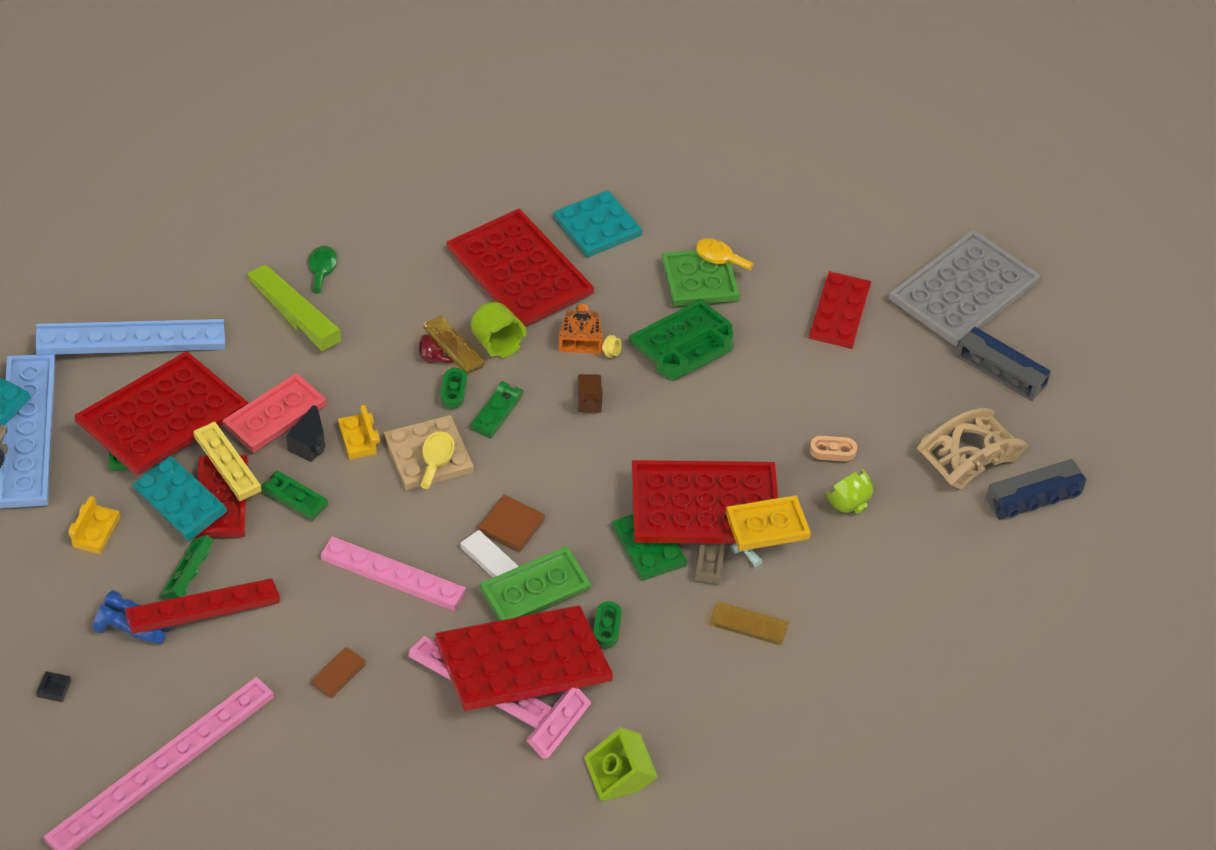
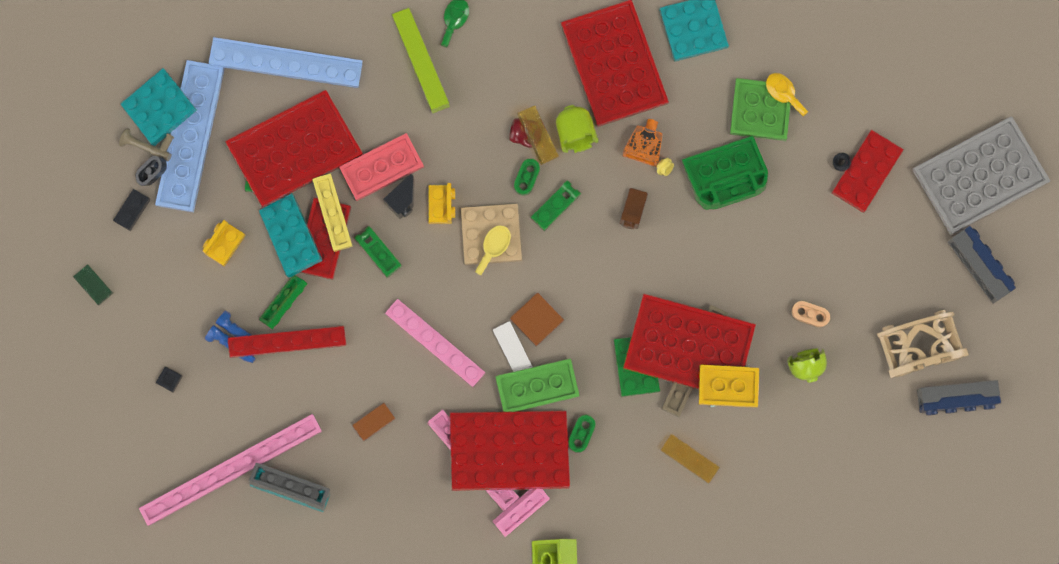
camera: 20 degrees right, 30 degrees up
none -> dark grey piece [249,463,330,512]
none -> black plate [833,153,852,172]

